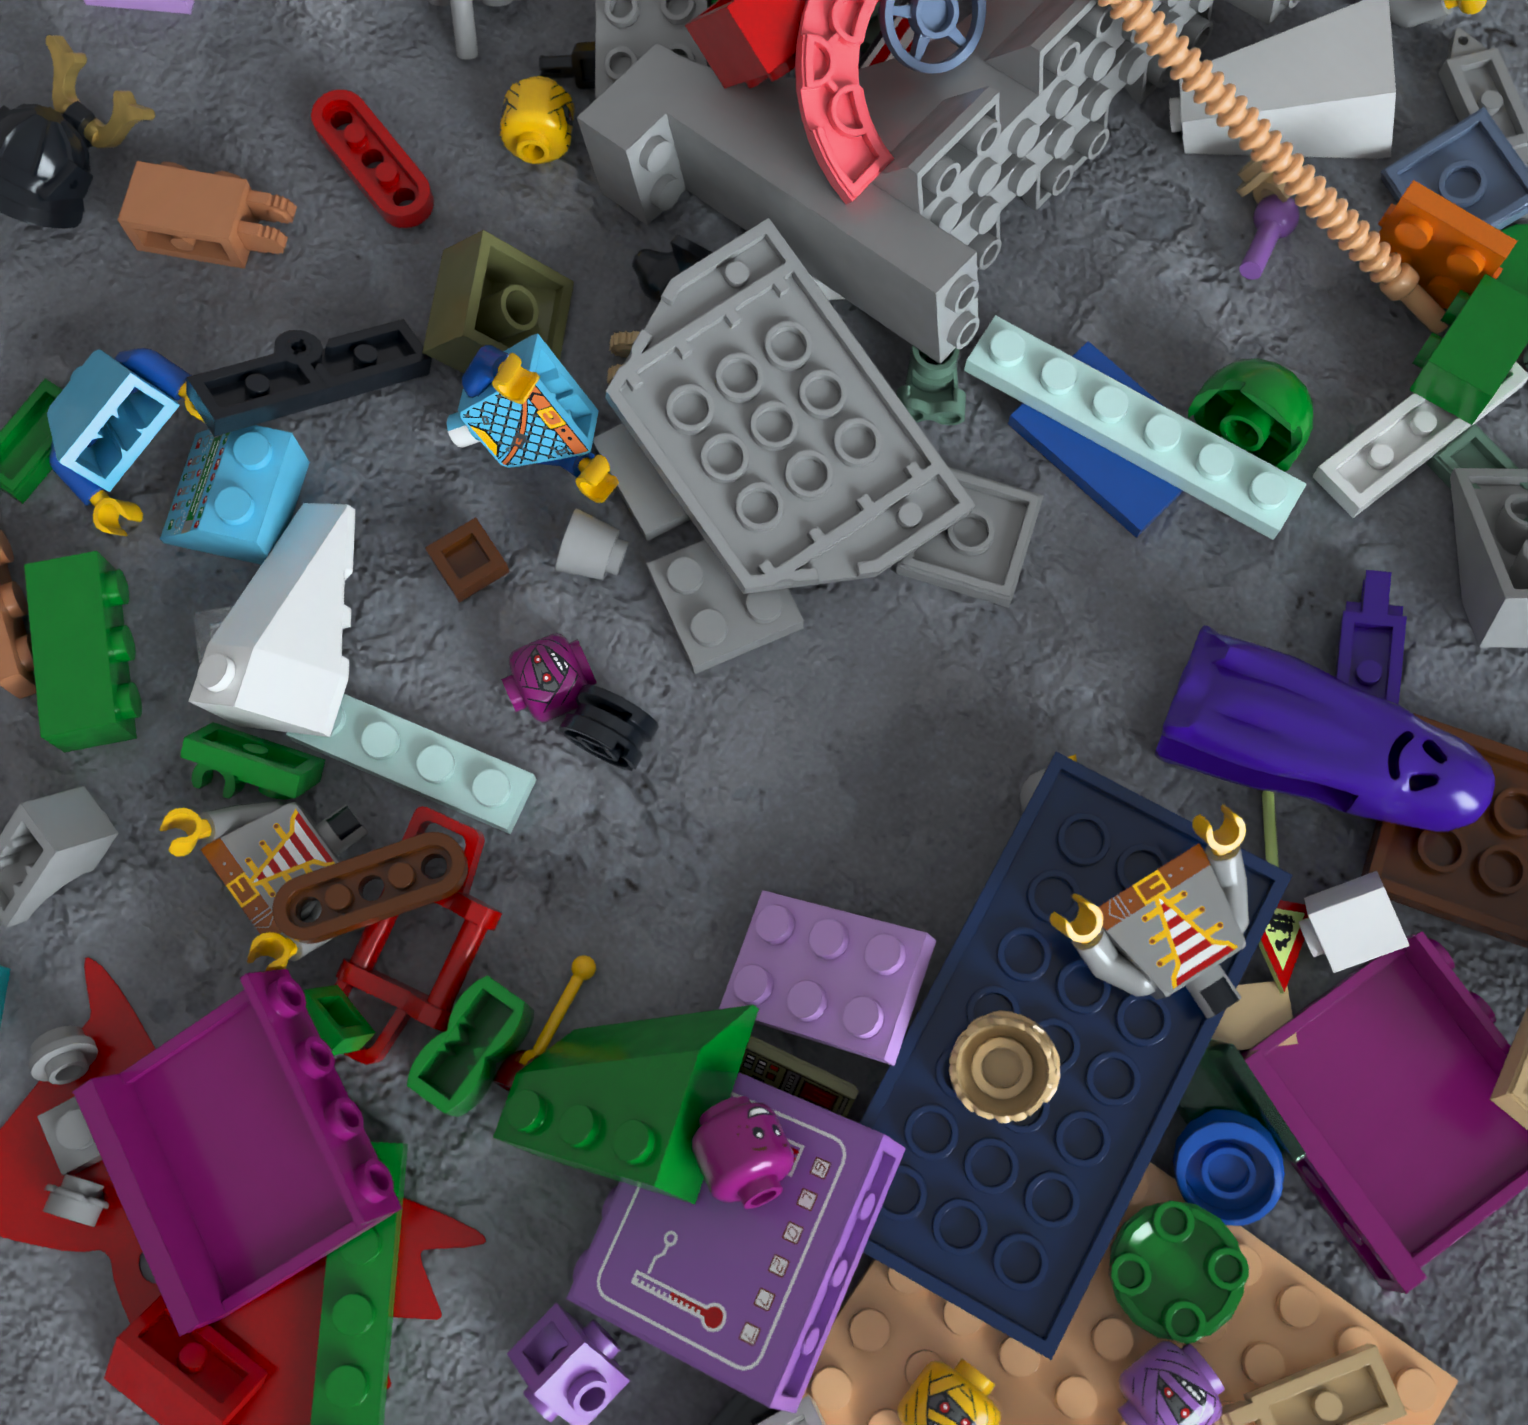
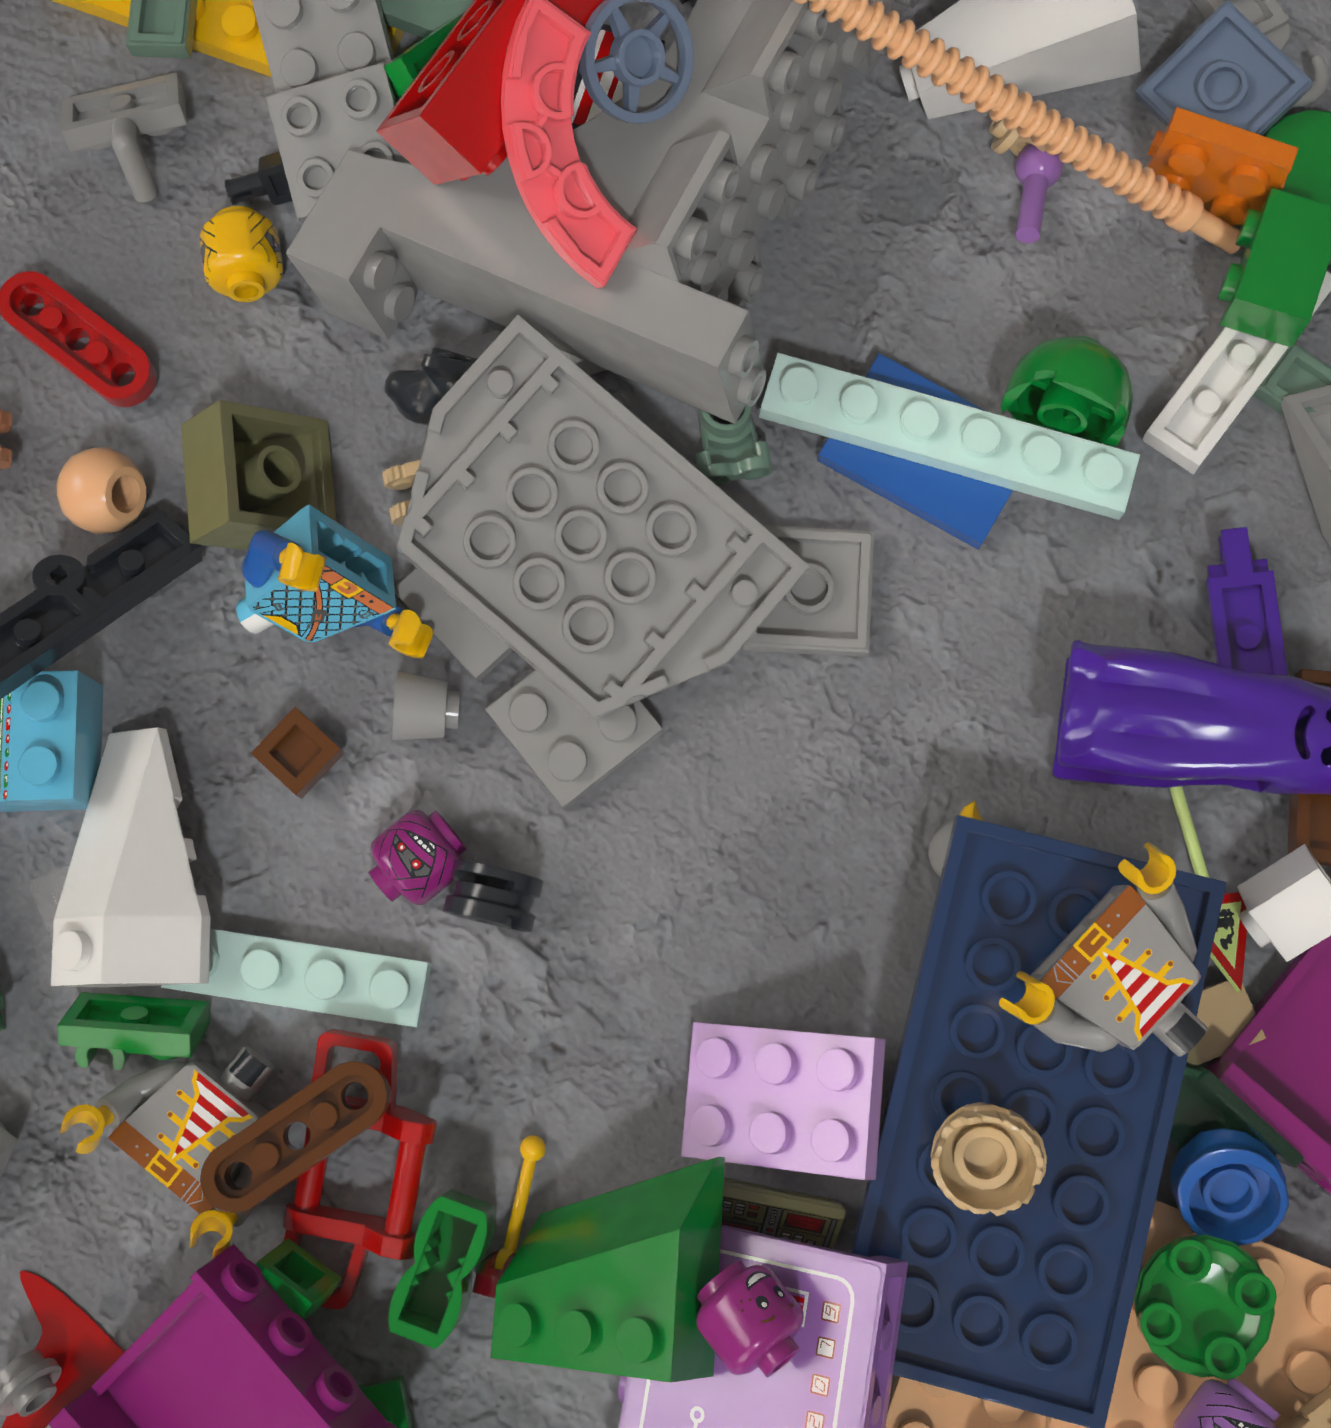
camera: 10 degrees left, 5 degrees up
none -> light nougat piece [56,447,146,534]

